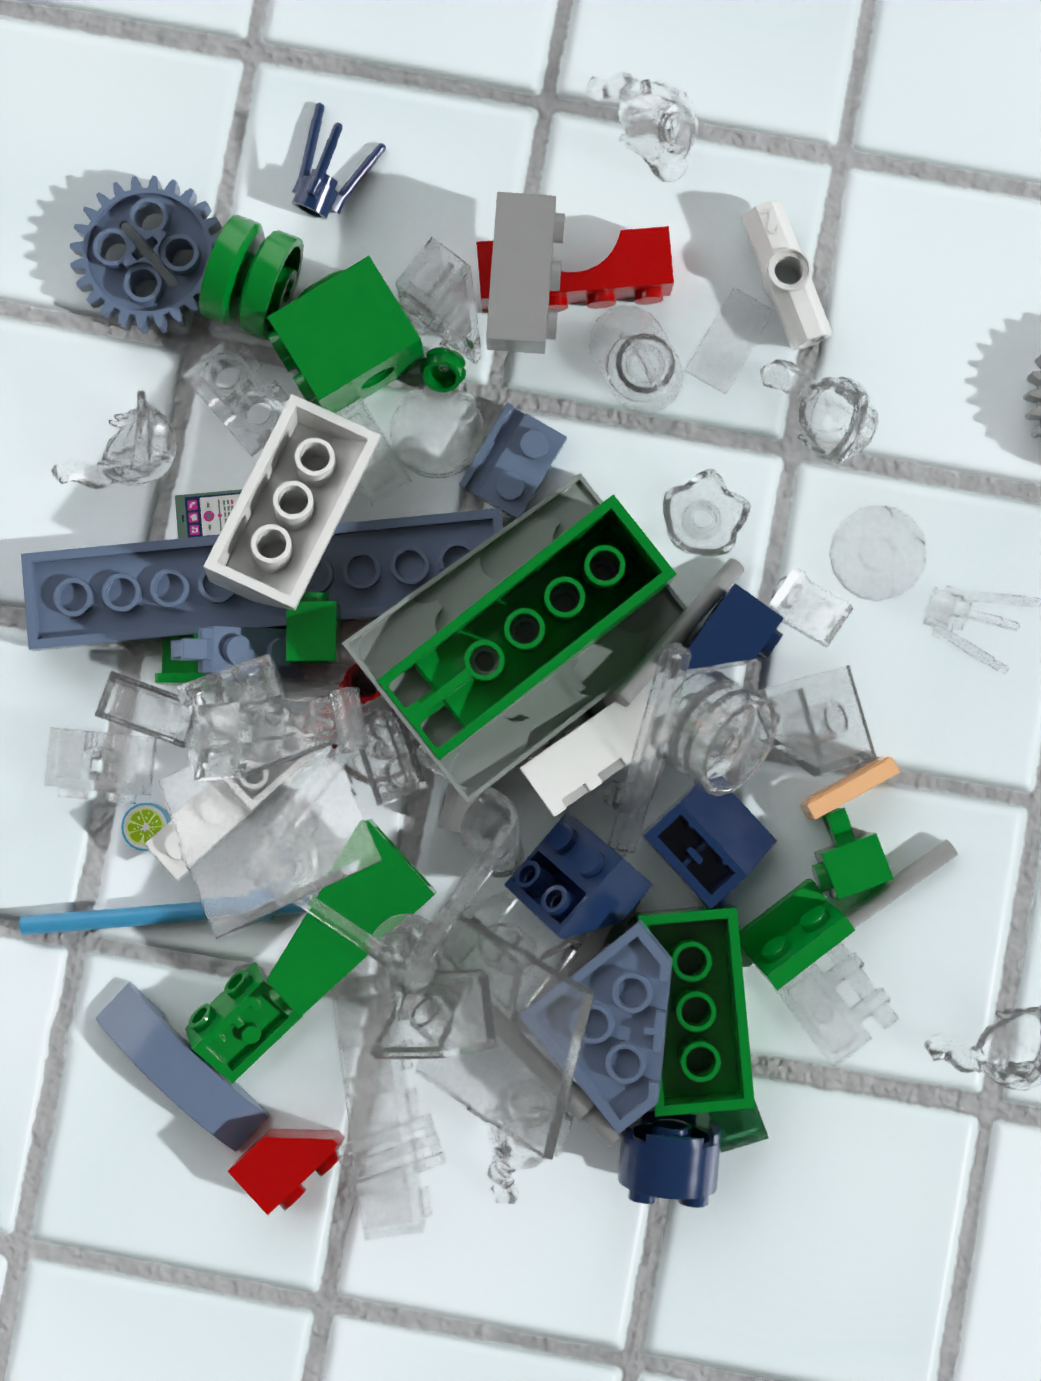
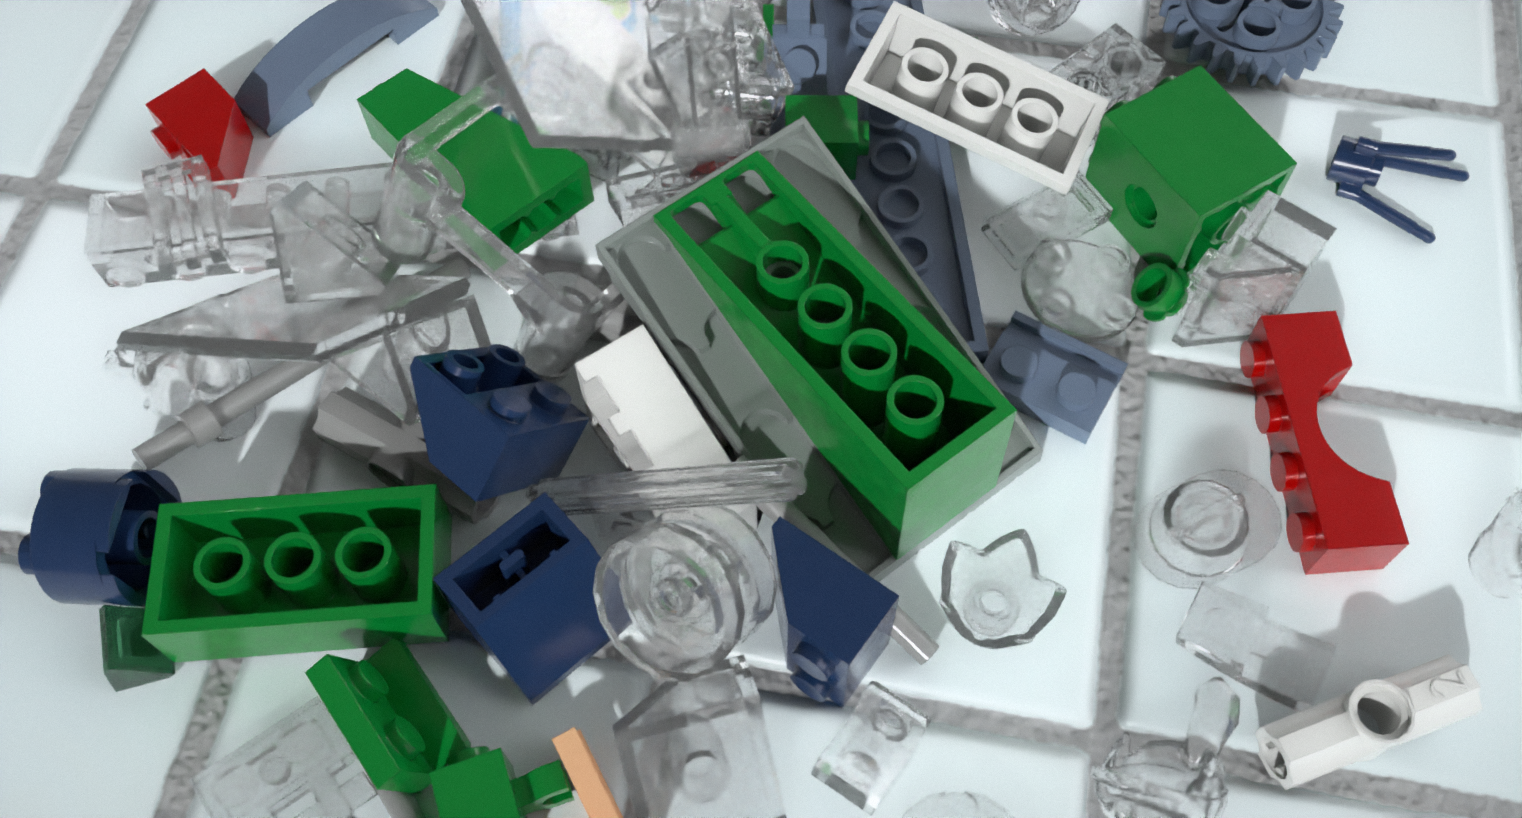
camera: 90 degrees right, 25 degrees down
green bracket [185,962,303,1084] -> none
green wheel [199,215,304,340] -> none
light grey brick [486,192,565,354] -> none
sand blue plate [523,920,673,1134] -> none

